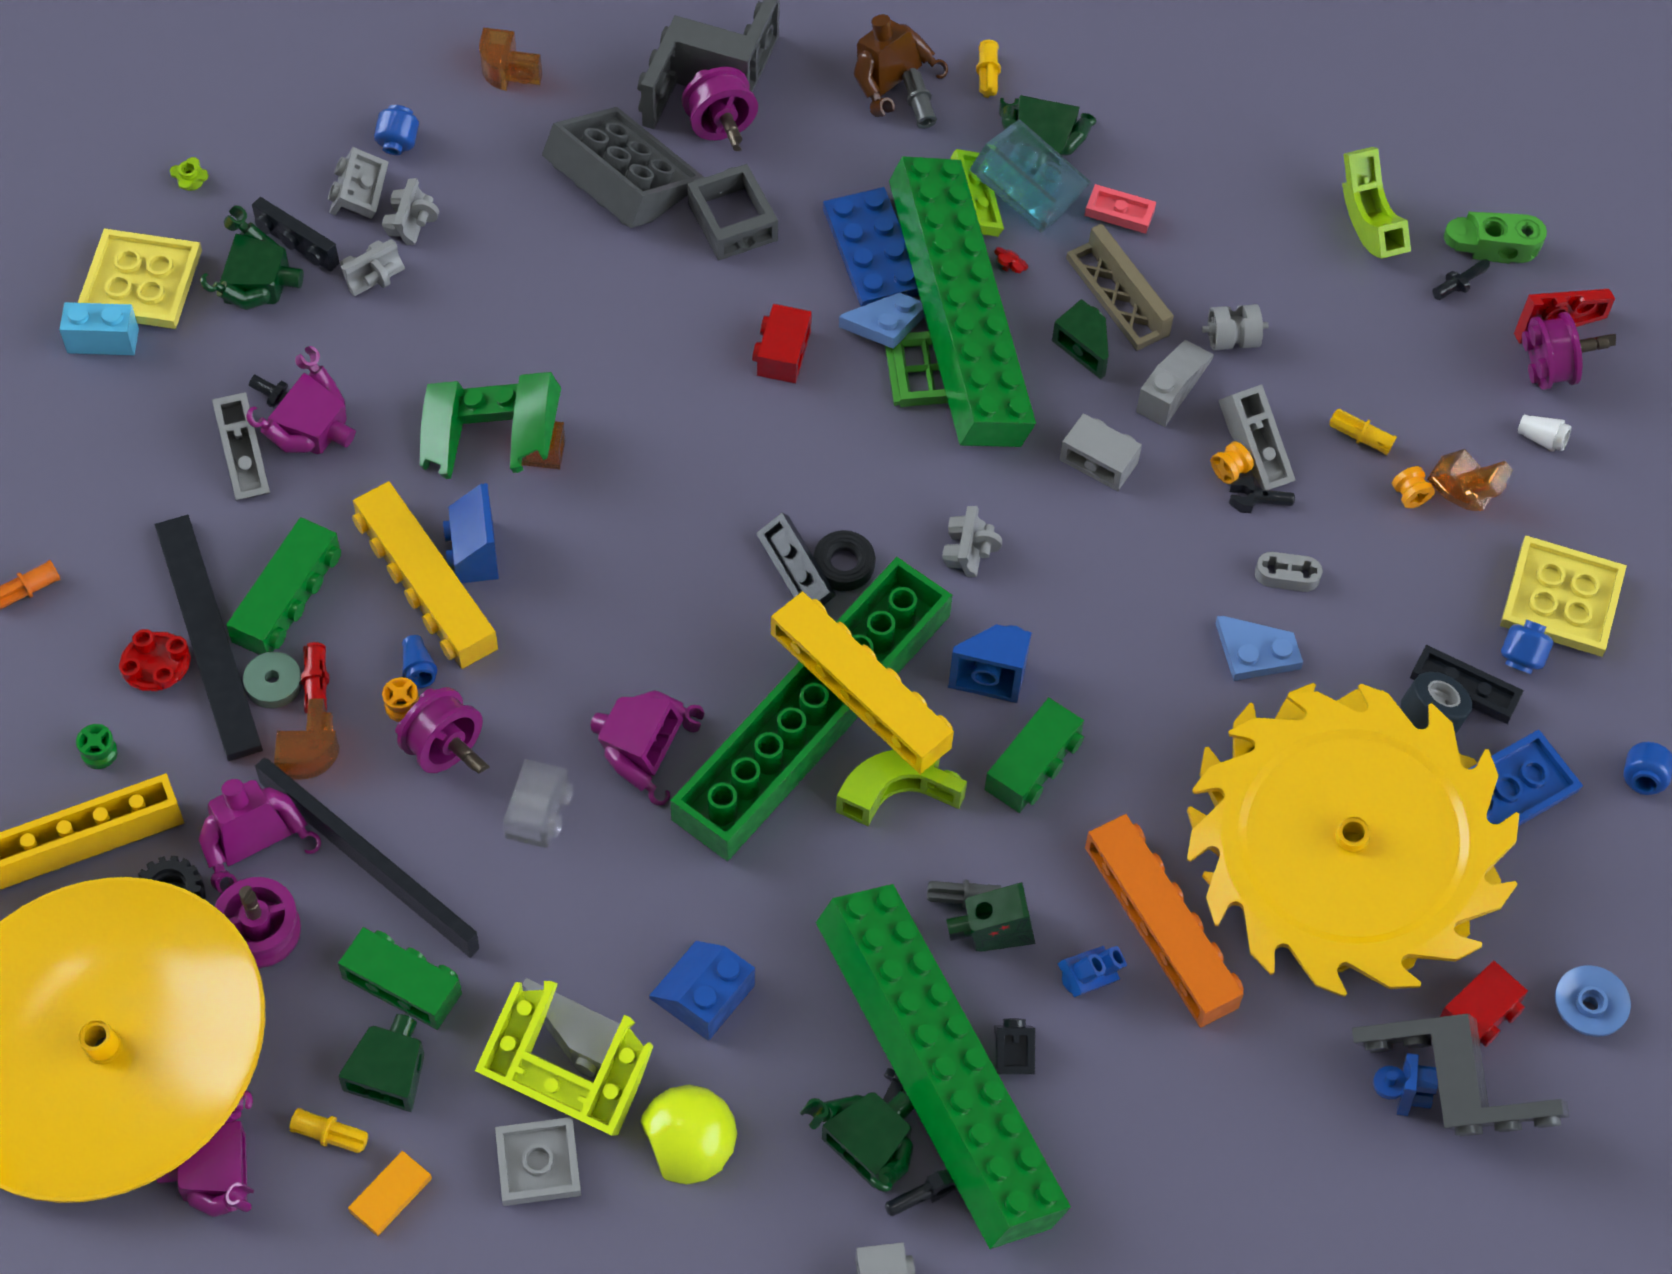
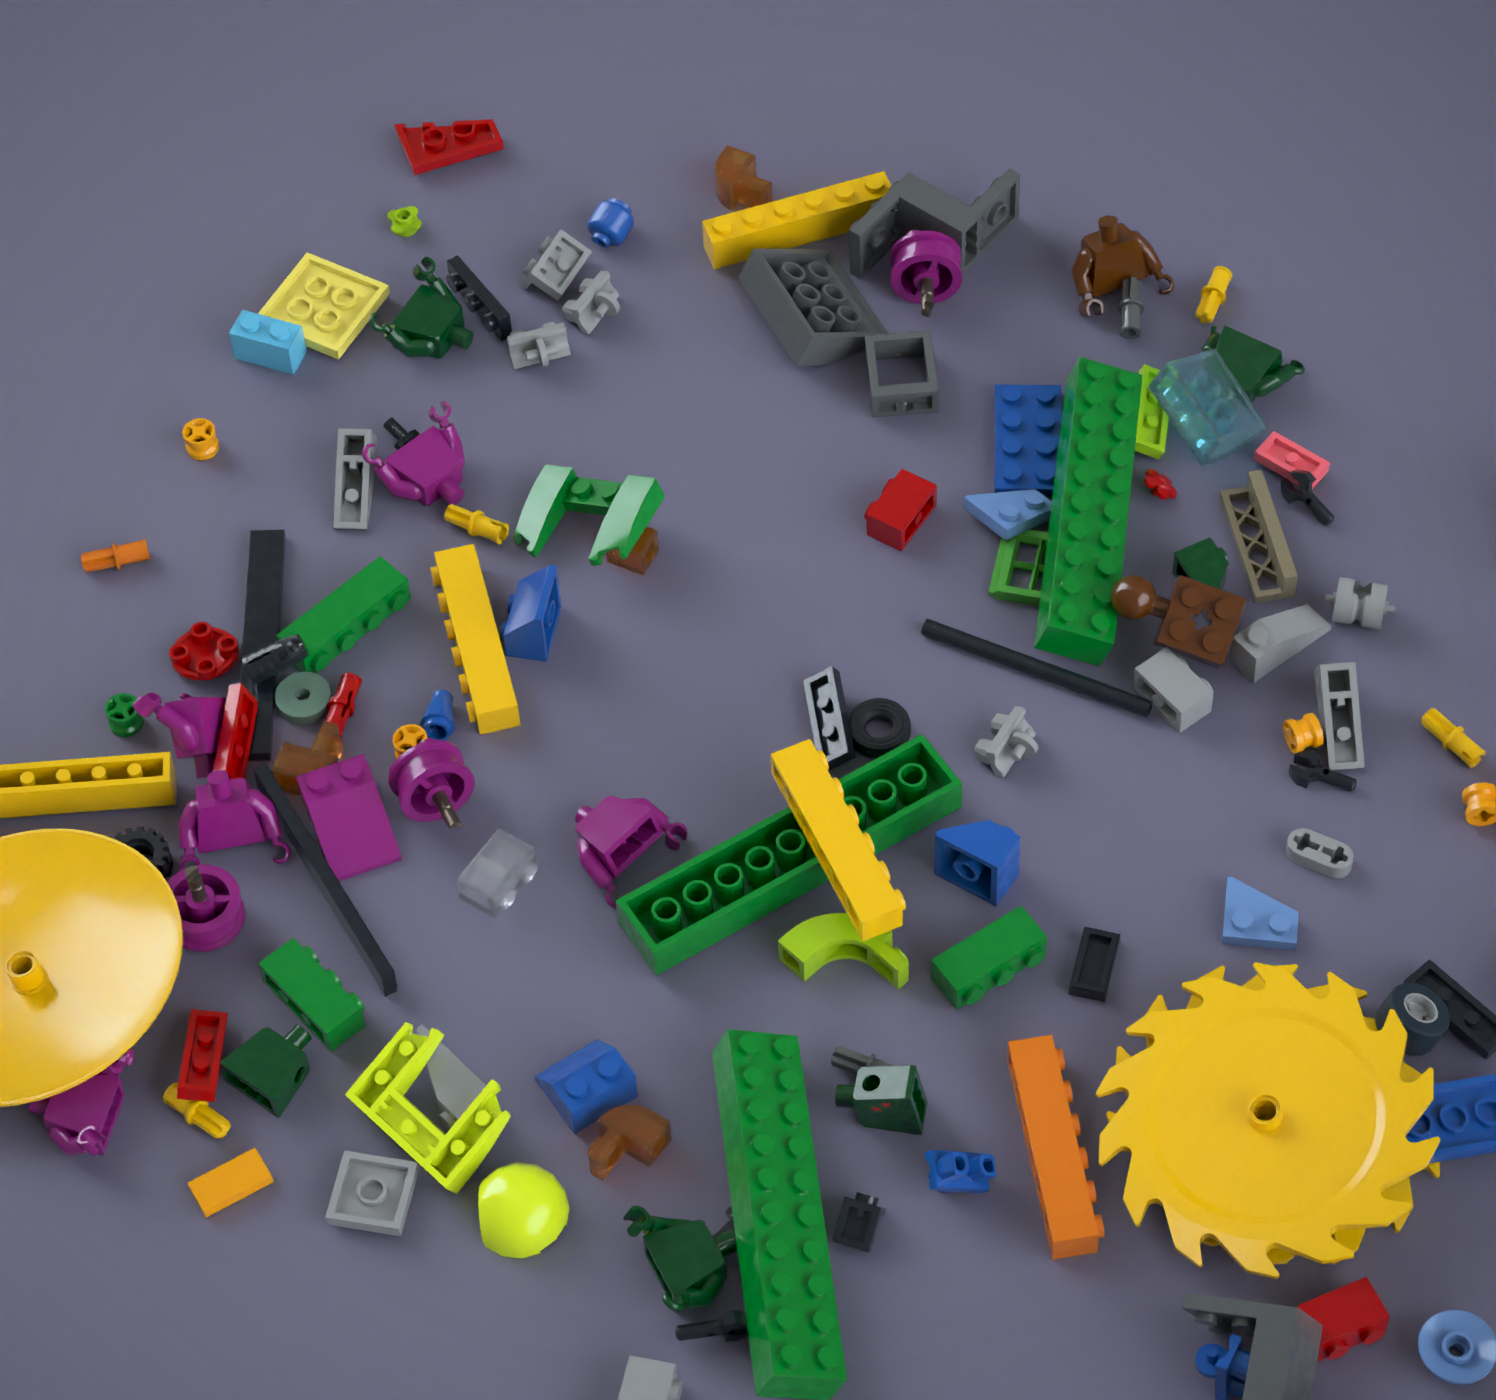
camera: 25 degrees right, 5 degrees down
none -> magenta torso [133,692,227,779]
none -> red plate [177,1009,228,1102]
none -> light orange wheel [182,418,219,461]
none -> red plate [213,683,259,780]
none -> black hinge [242,634,309,685]
none -> magenta slope [296,754,402,881]
none -> red wing [394,119,504,175]
none -> yellow axle [444,504,509,544]
none -> clear orange brick [588,1105,672,1181]
none -> yellow brick [702,171,891,269]
none -> black piece [921,618,1153,718]
none -> black tile [1068,927,1120,1002]
none -> reddish brown brick [1111,575,1247,668]
none -> black bar [1281,469,1335,526]

